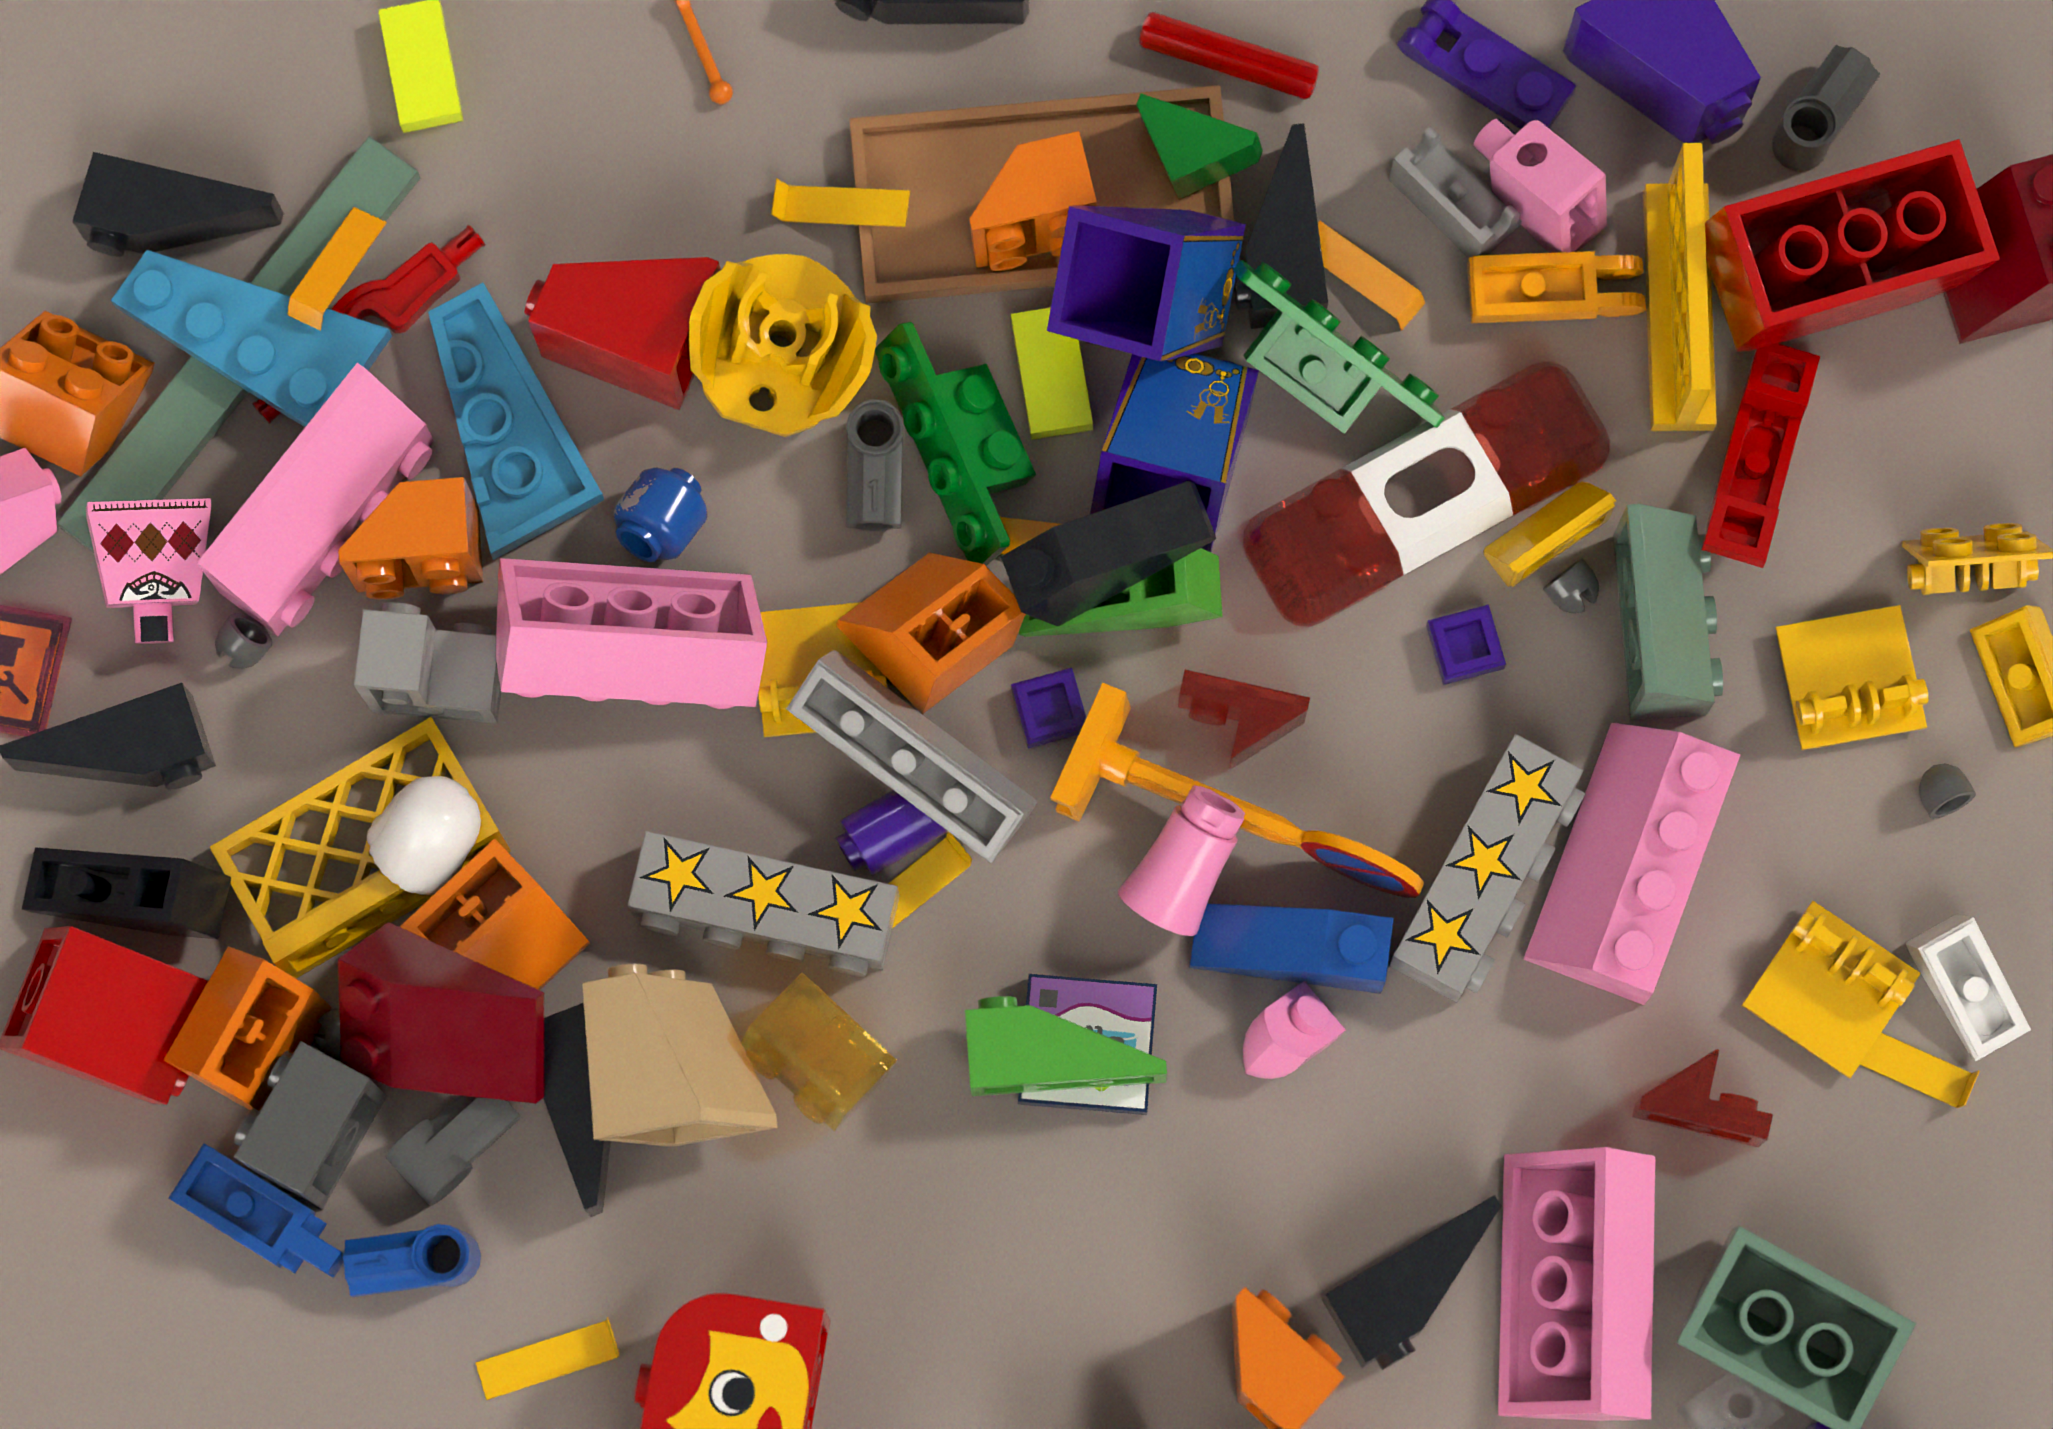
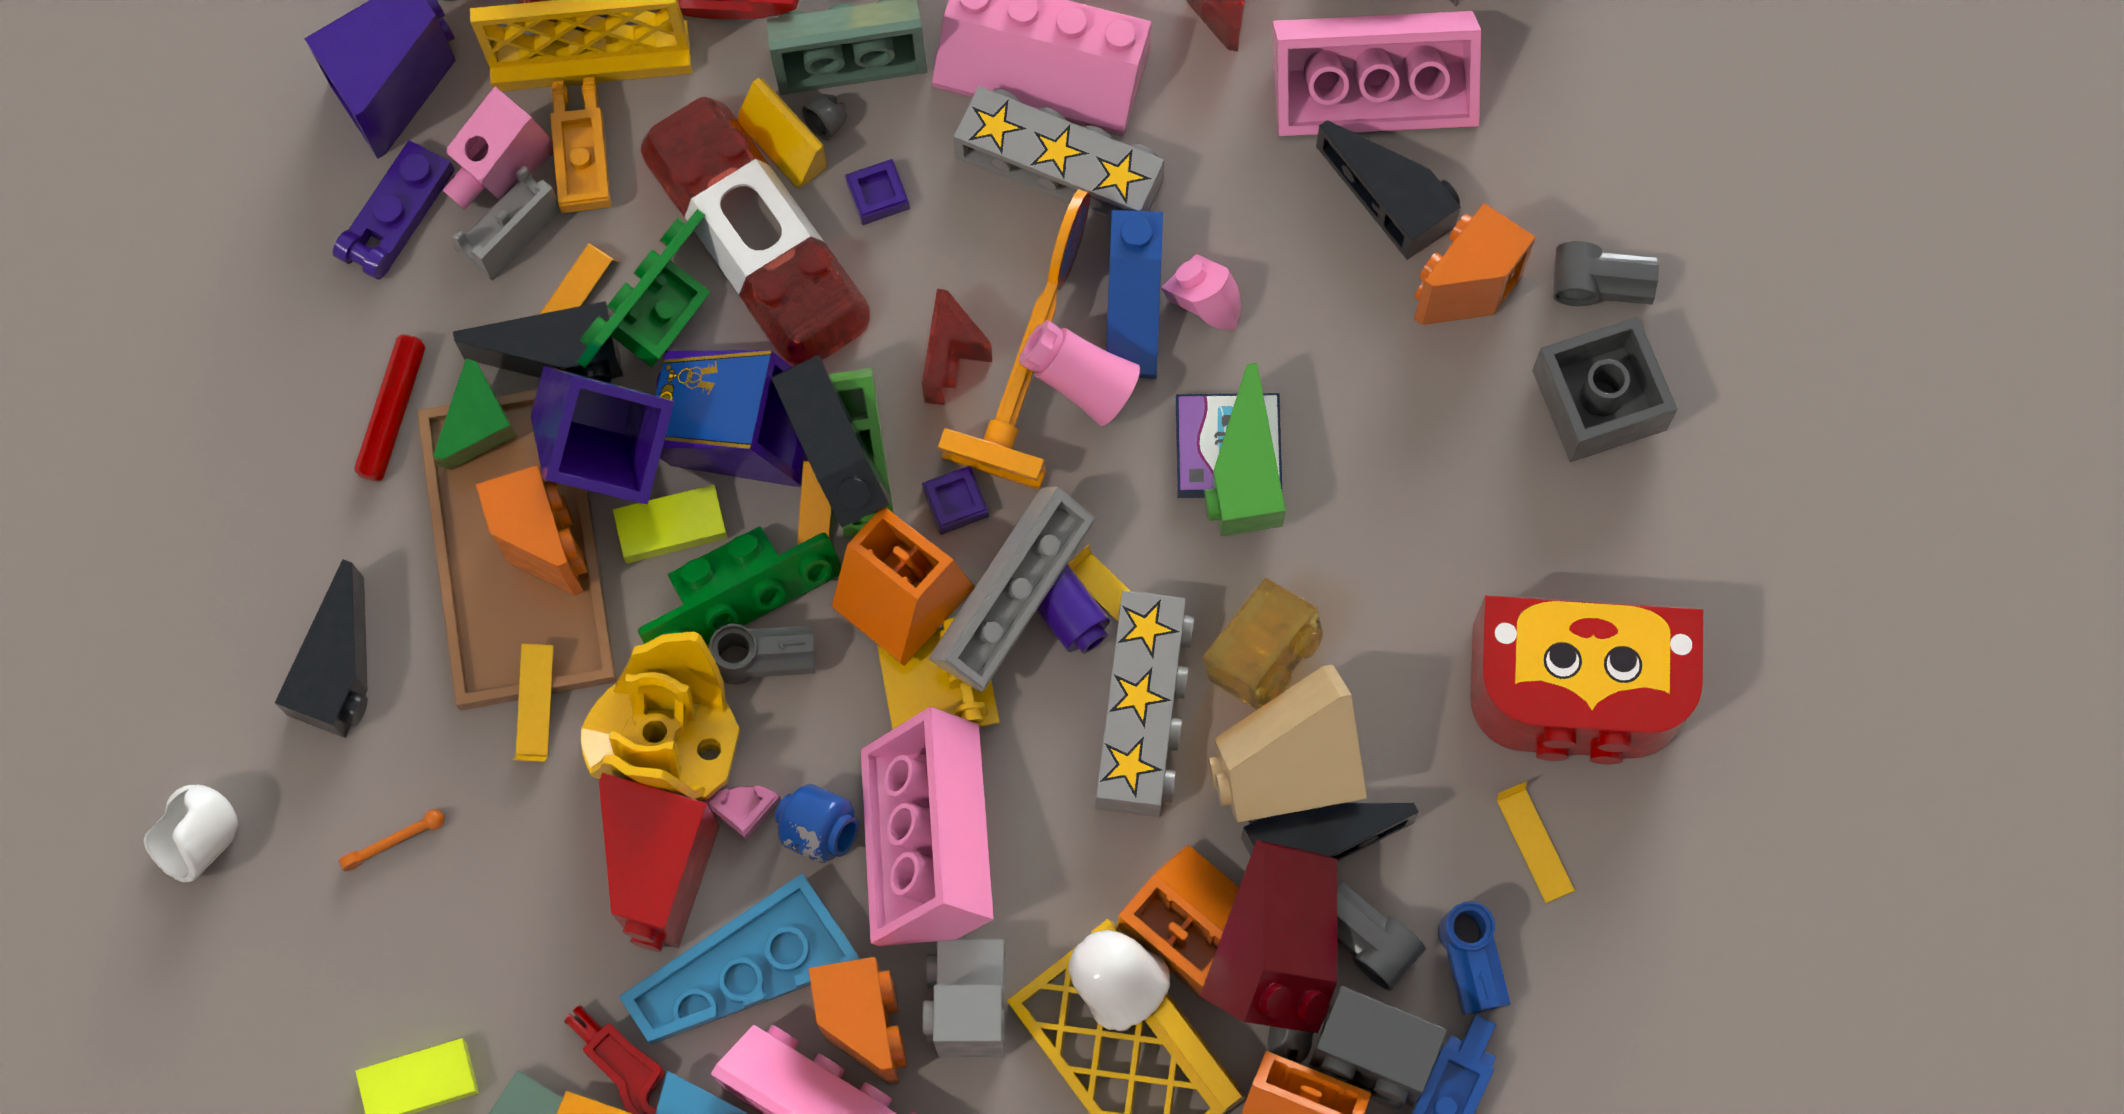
camera: 95 degrees left, 5 degrees down
none -> bright pink tile [705,786,781,840]

